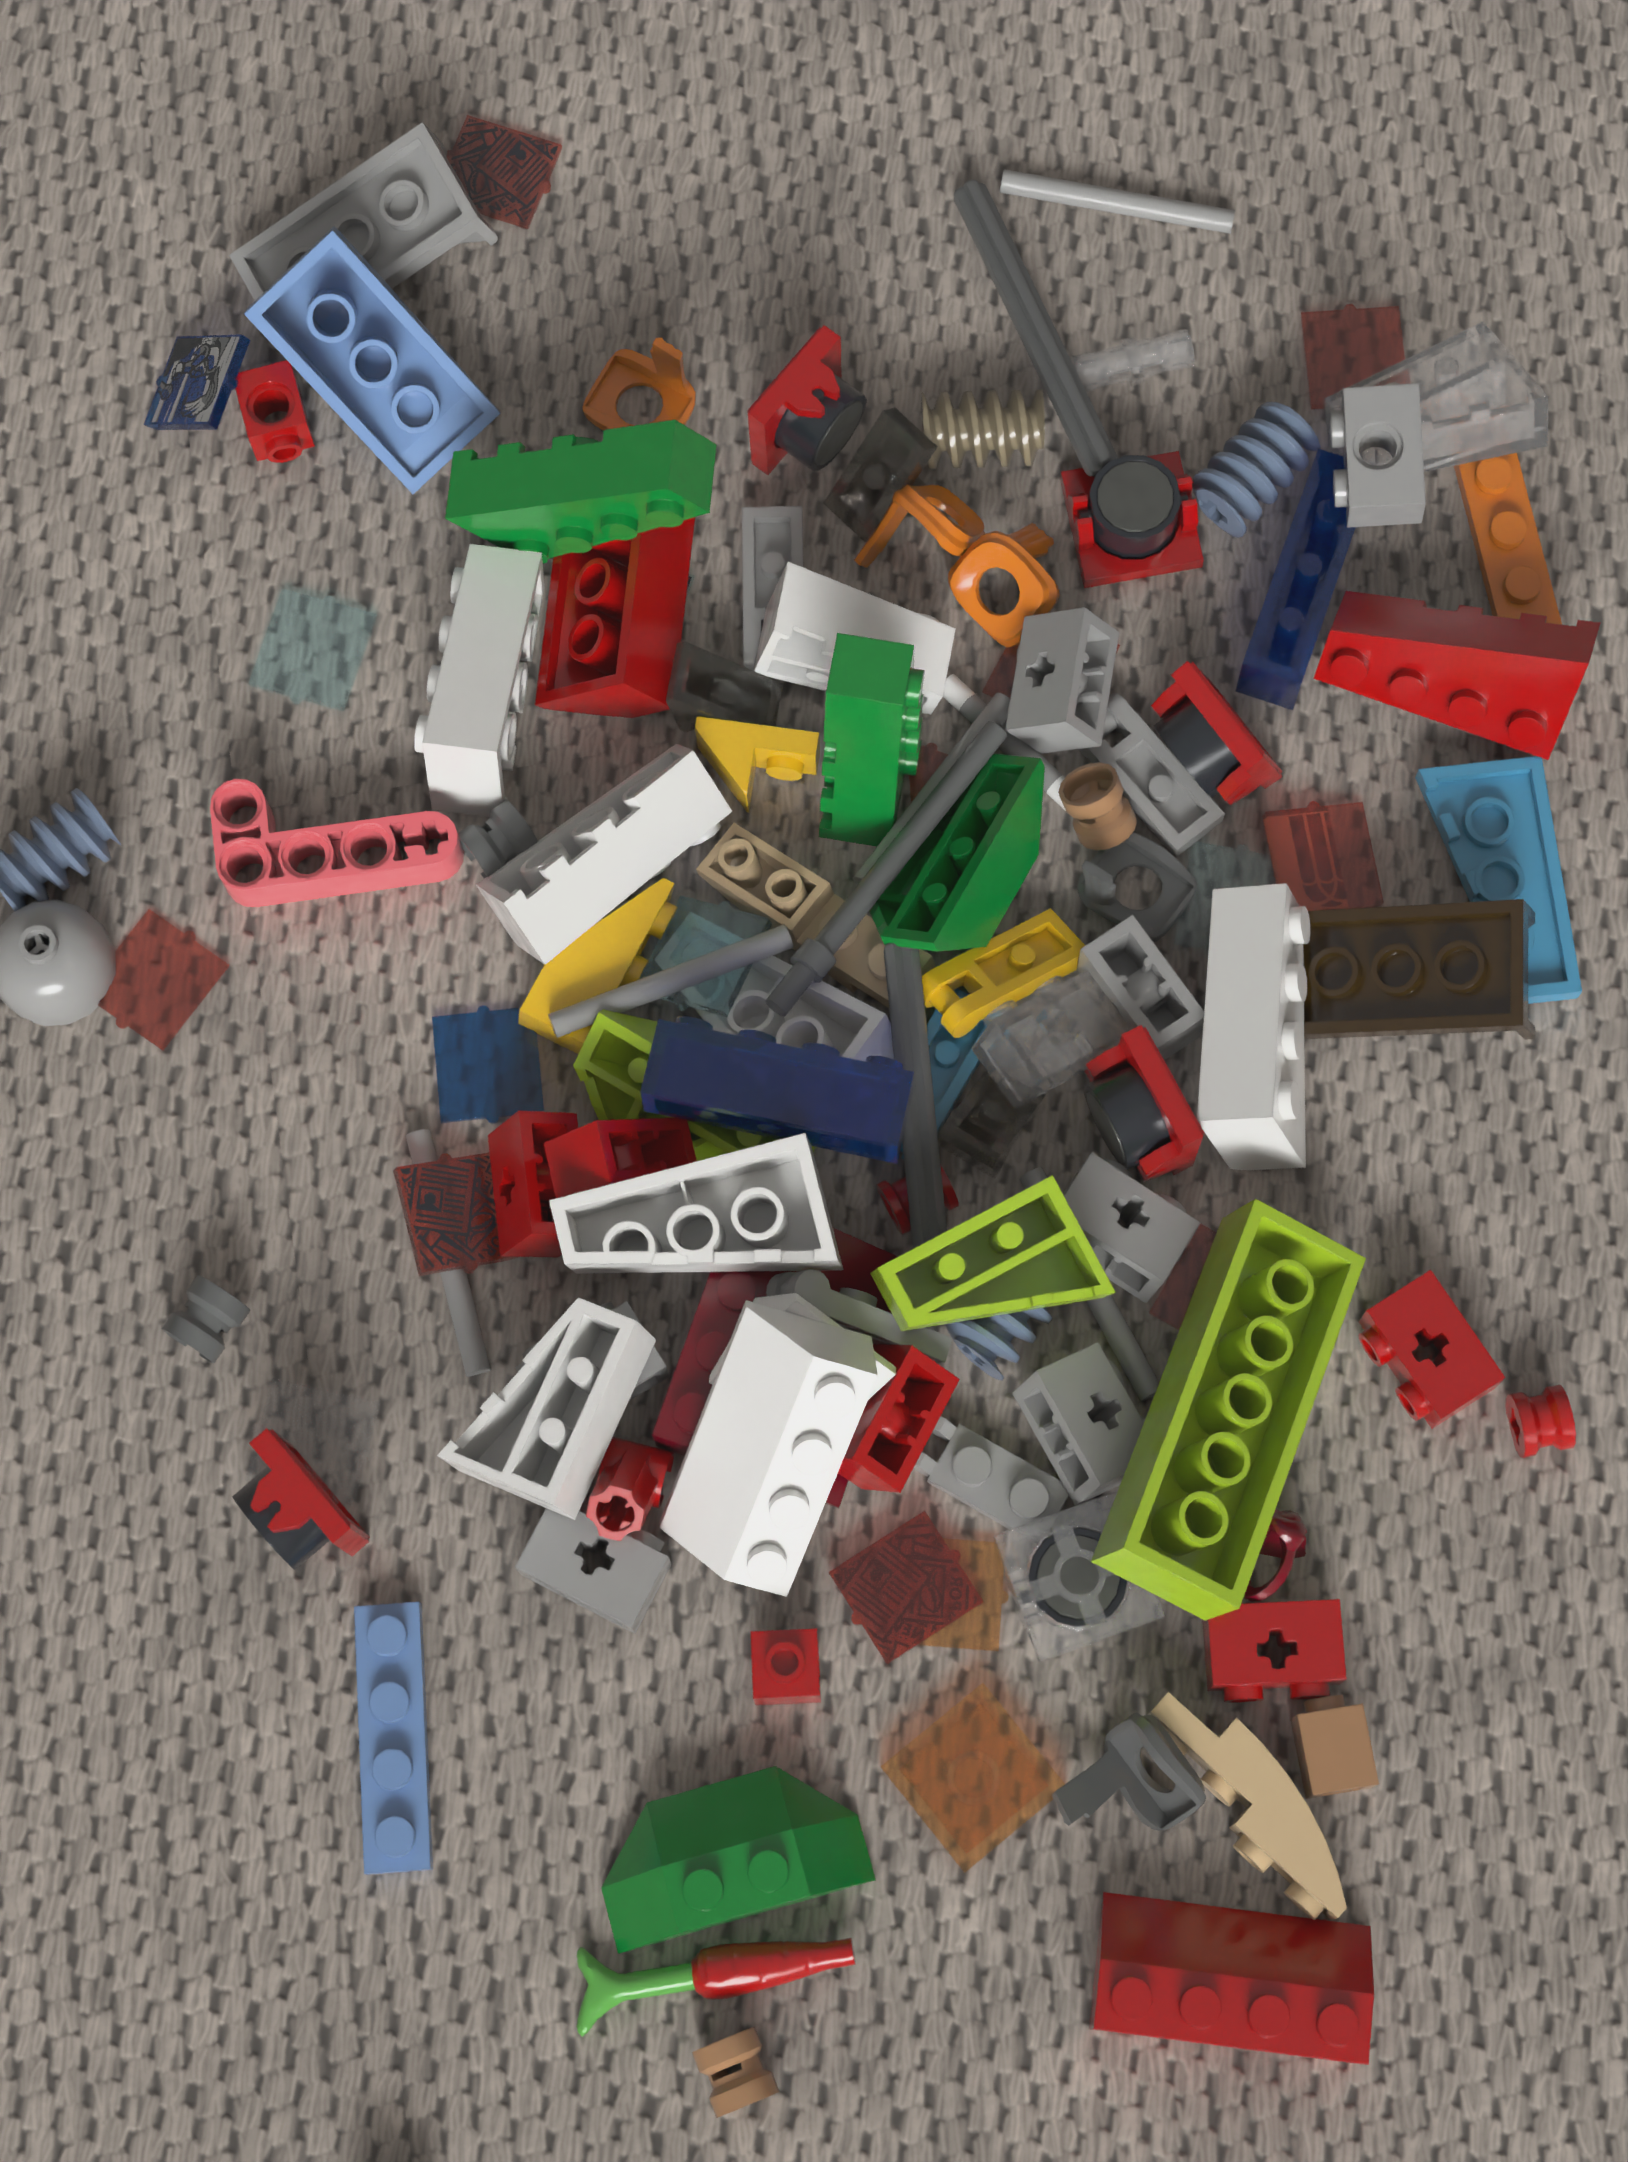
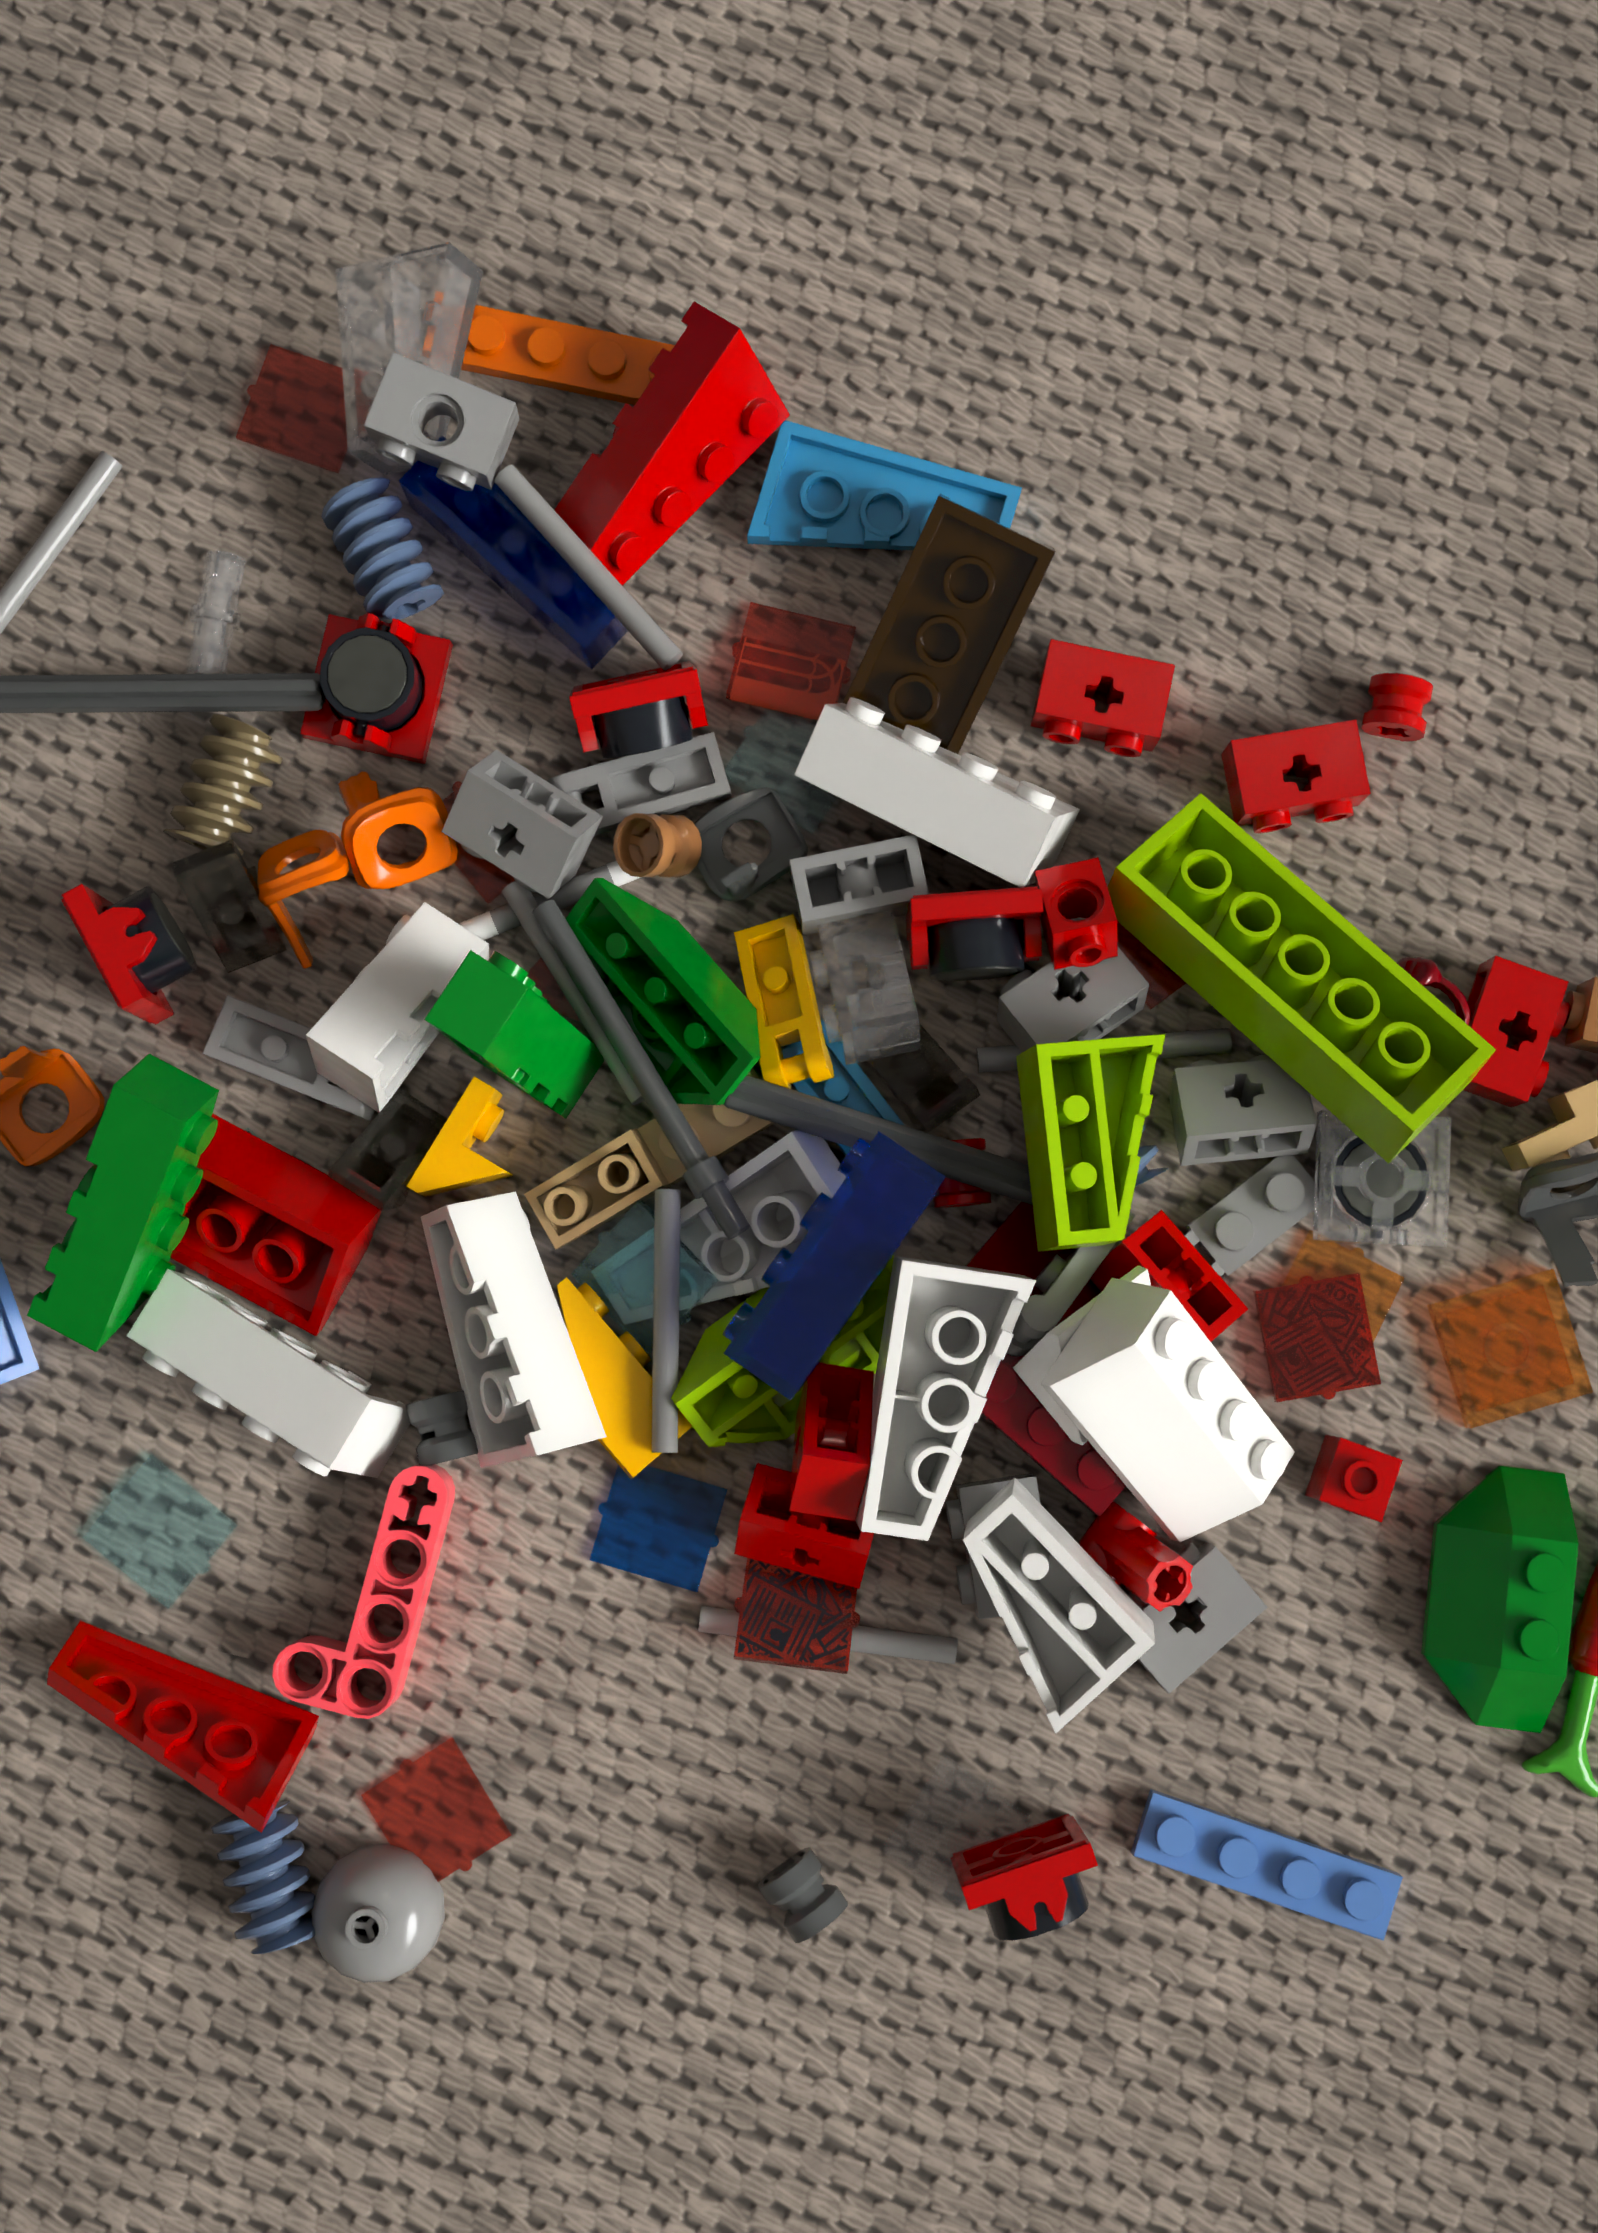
camera: 70 degrees left, 10 degrees up
none -> red wing [47,1620,319,1833]
none -> light grey bar [494,464,683,671]
none -> red brick [1030,639,1175,757]
none -> red brick [1035,857,1118,970]

